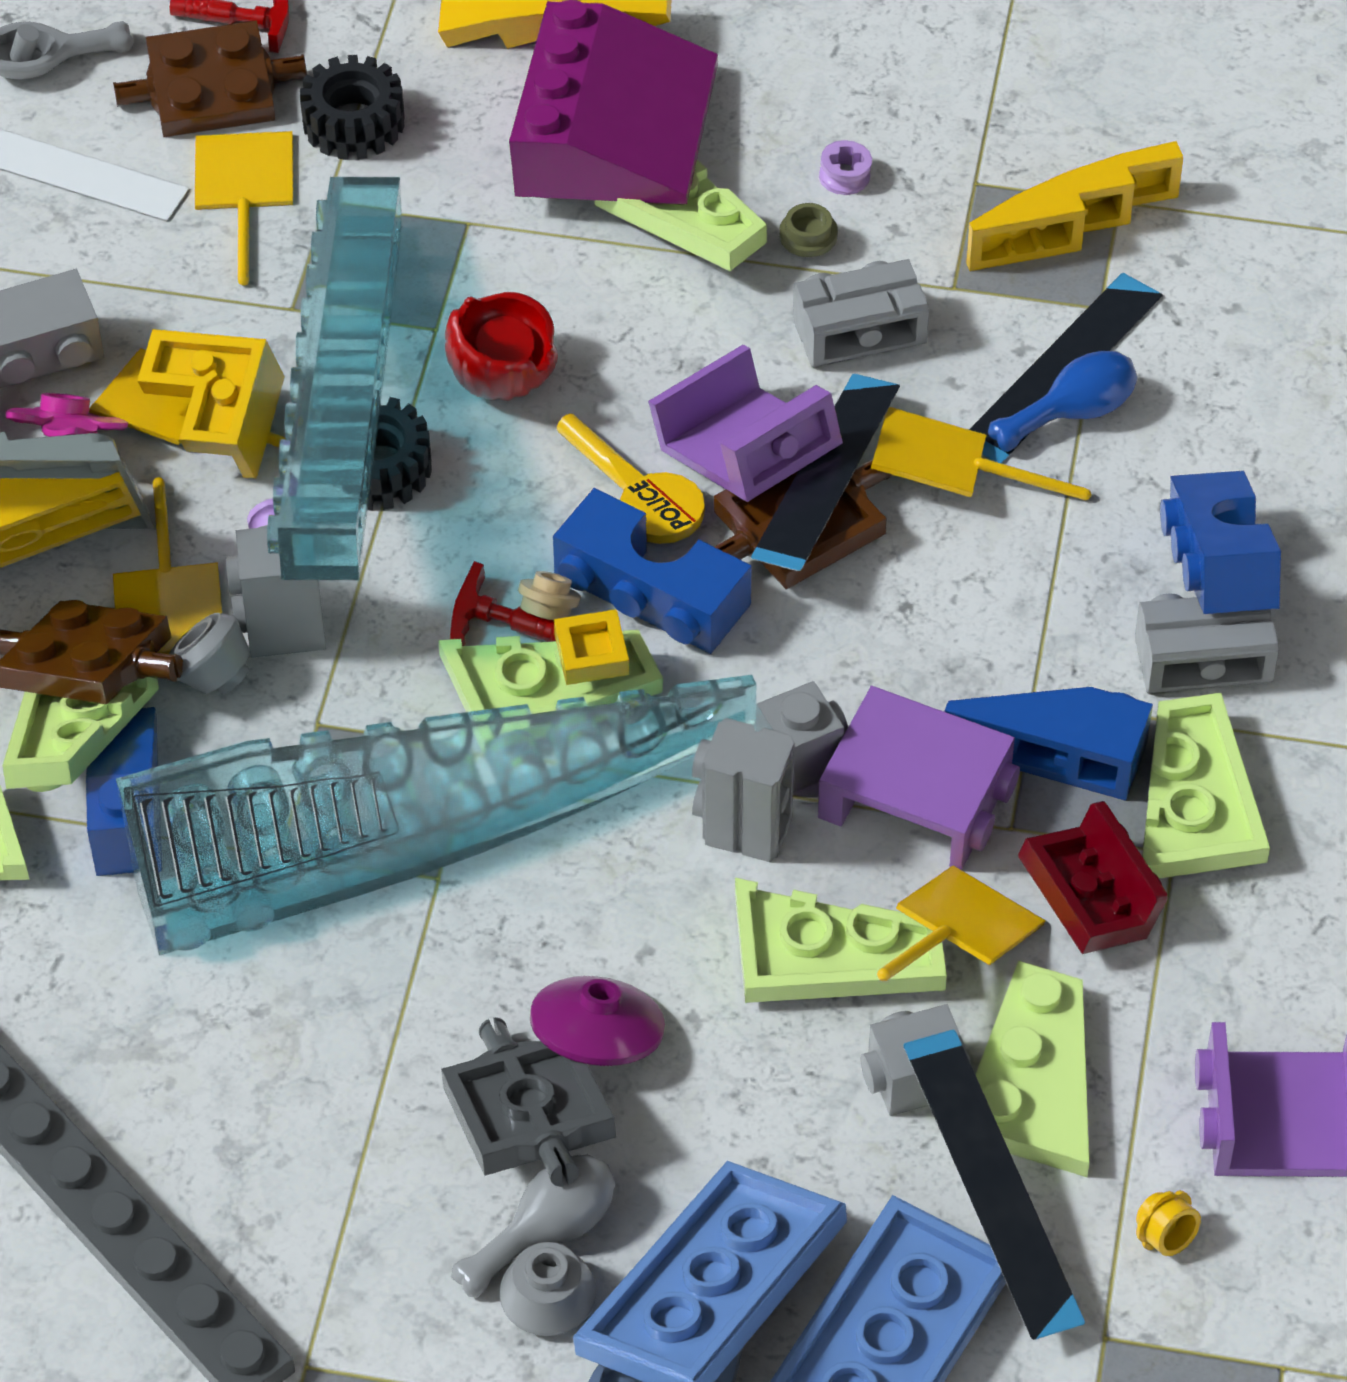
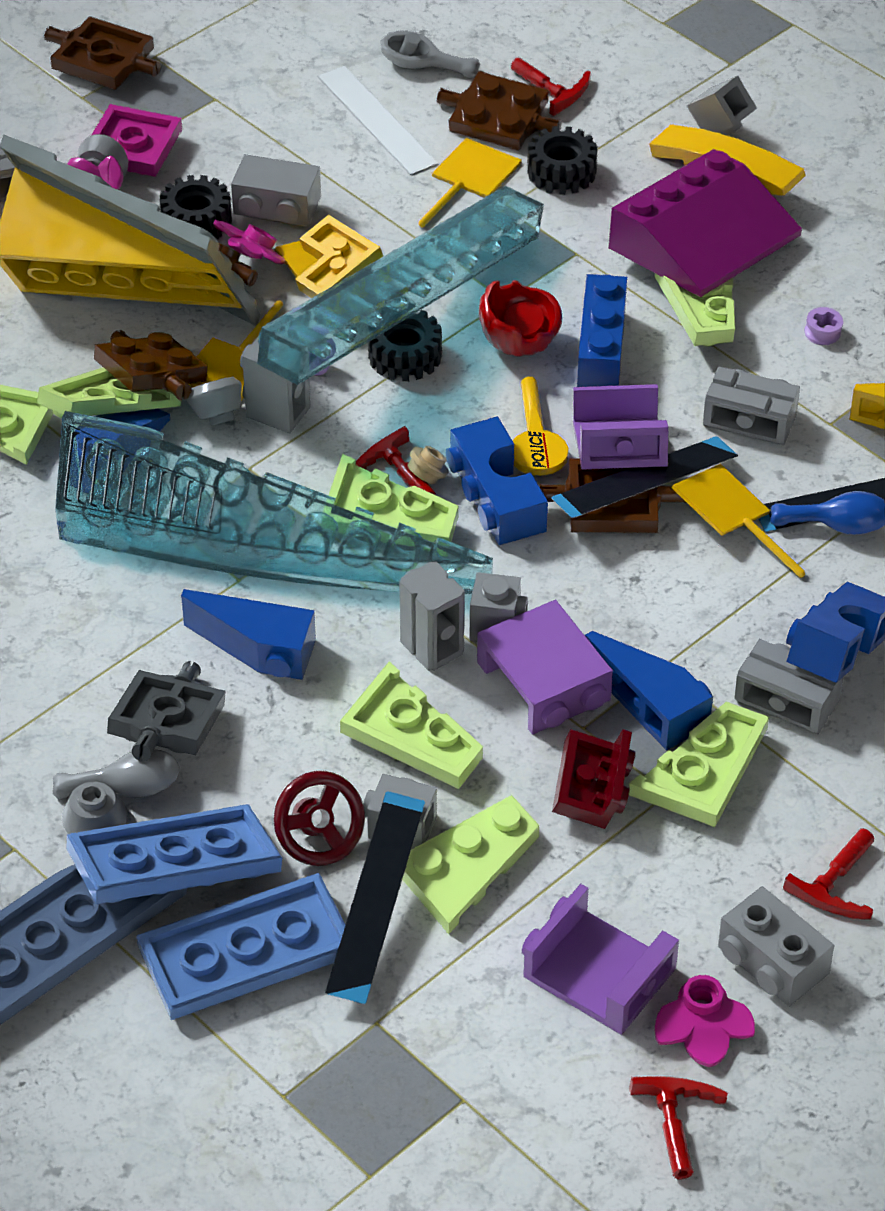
camera: 35 degrees right, 5 degrees down
magenta dish [530,976,665,1066] -> none
yellow plate [554,609,629,685] -> none
olive plate [779,203,838,257] -> none
yellow piece [877,865,1046,981] -> none
yellow plate [1136,1190,1201,1256] -> none
none -> blue slope [181,589,316,680]
none -> dark red piece [274,771,365,866]
none -> blue arch [577,274,627,387]

